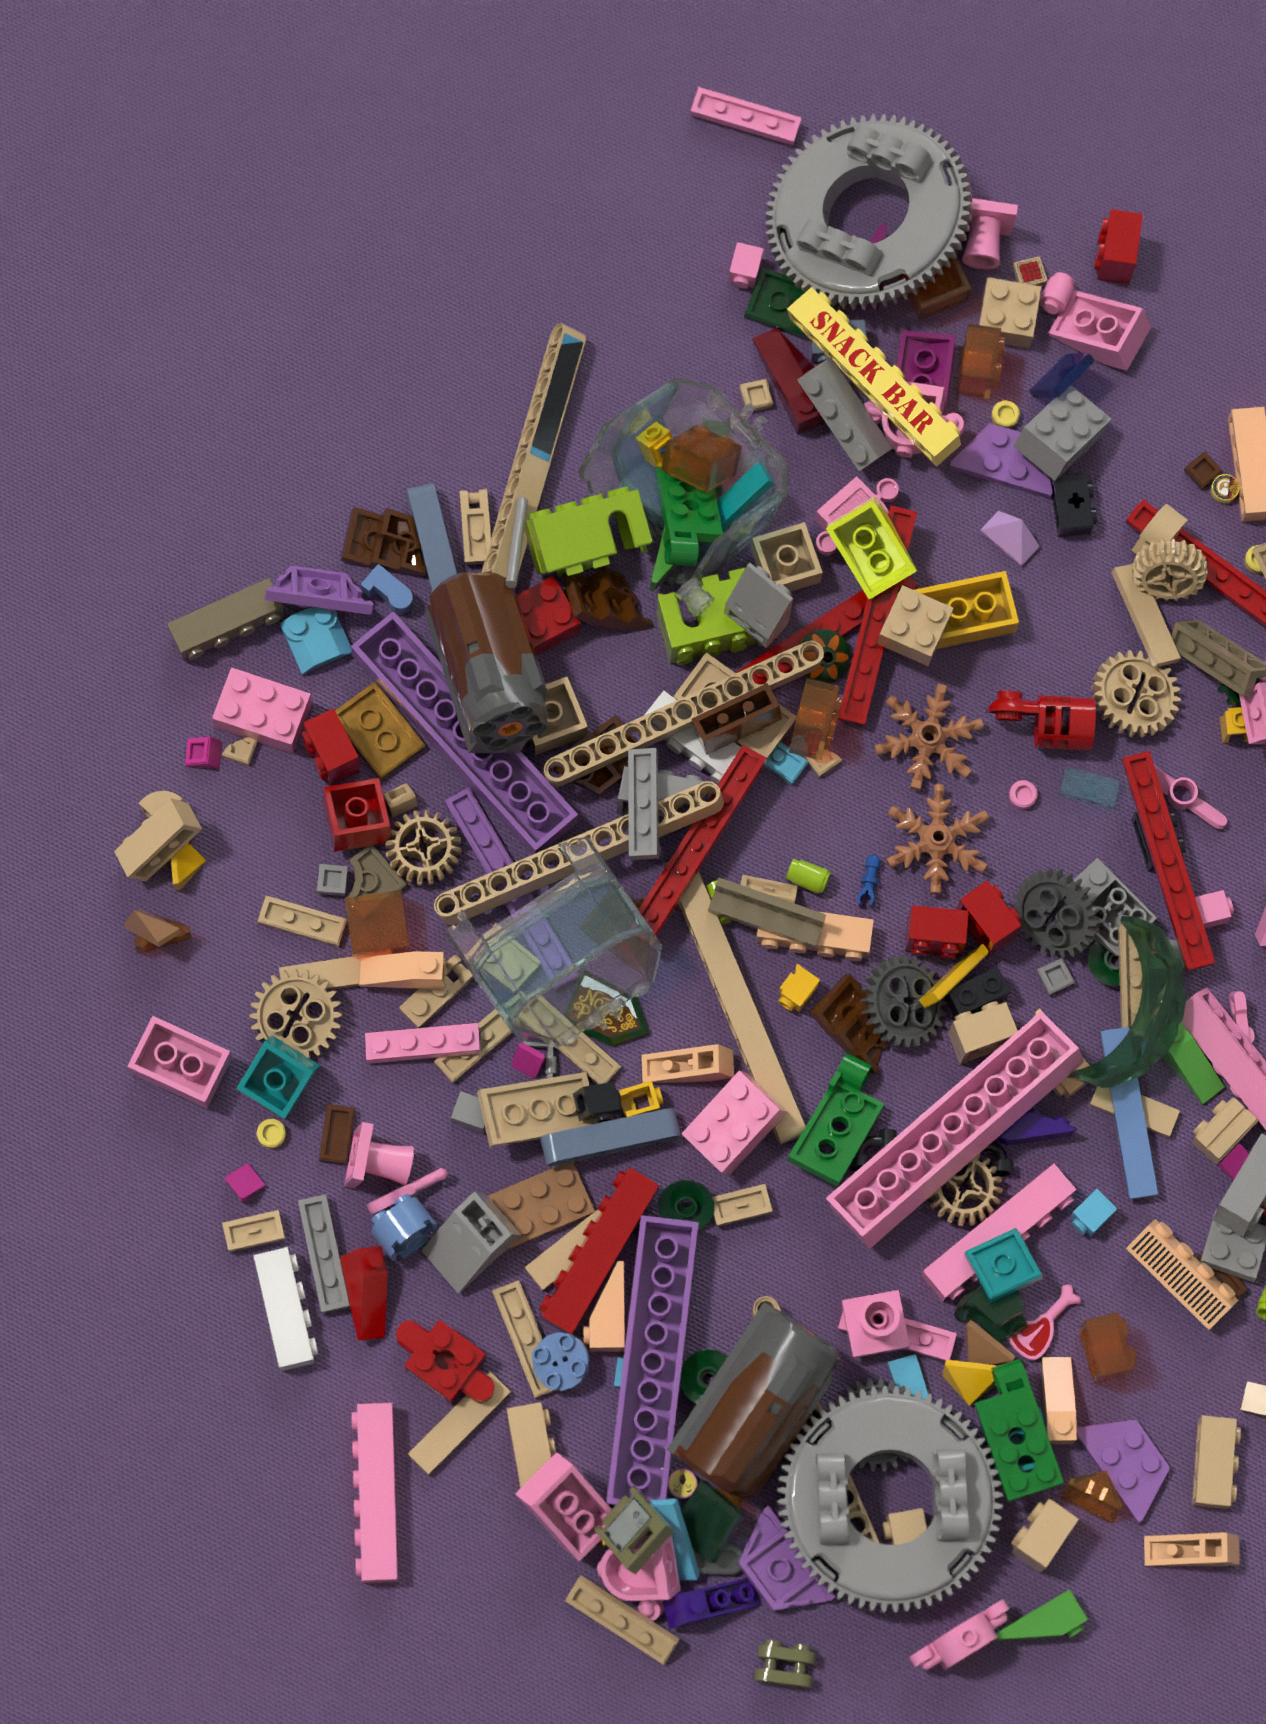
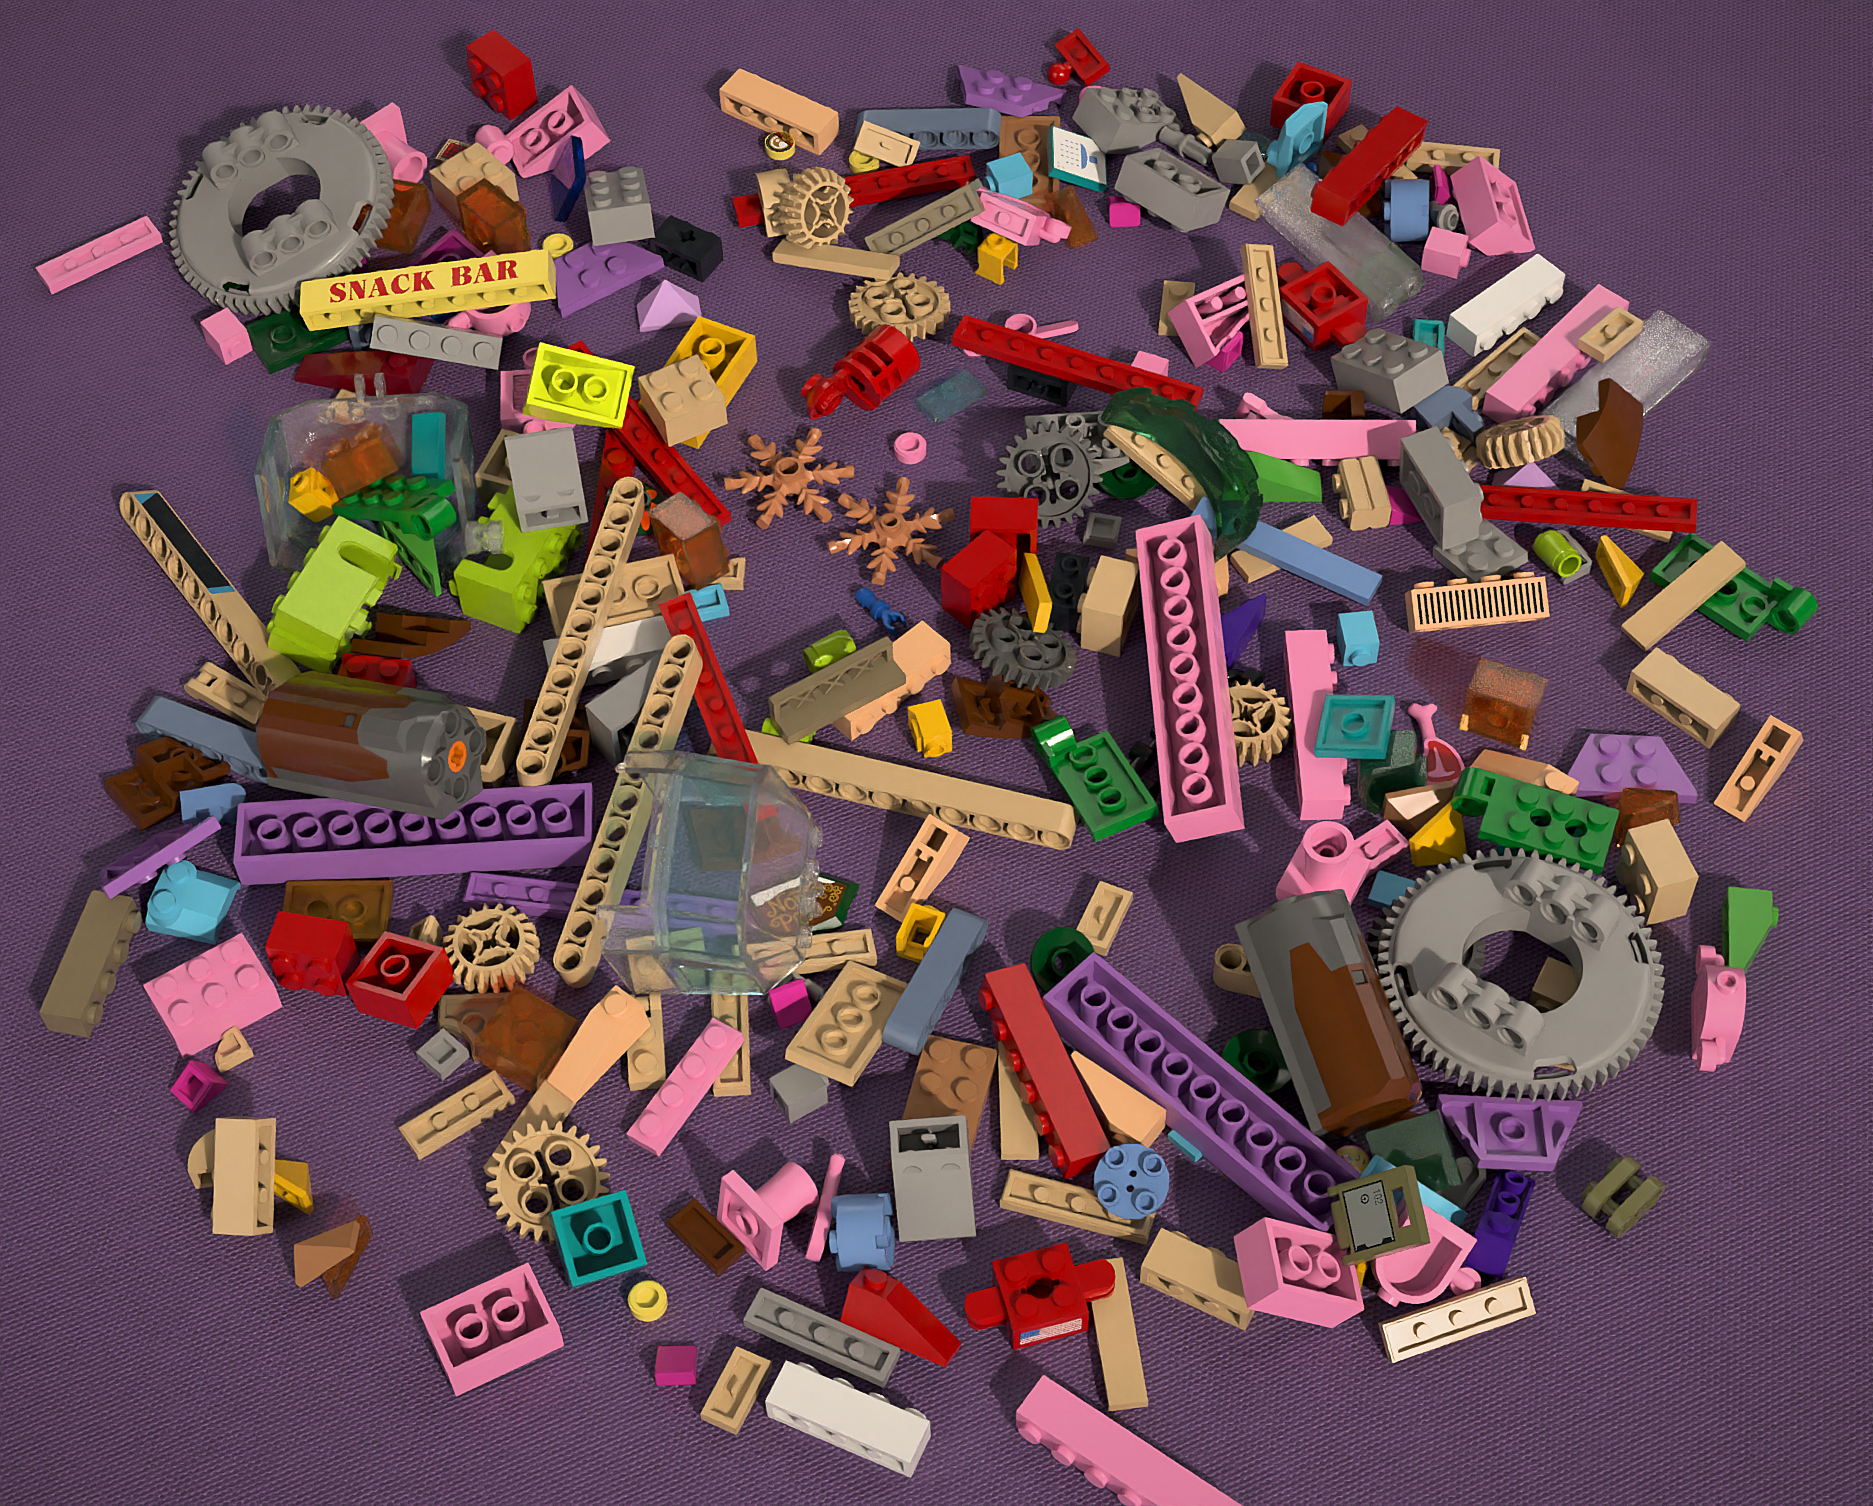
camera: 45 degrees left, 20 degrees down
light grey bar [506,497,528,588] -> none
black brick [573,1082,621,1123] -> none
light grey plate [628,748,659,860] -> none
bright pink brick [681,1071,787,1175] -> none
reddish brown brick [691,683,782,755] -> none
reddish brown tile [1183,451,1223,491] -> none

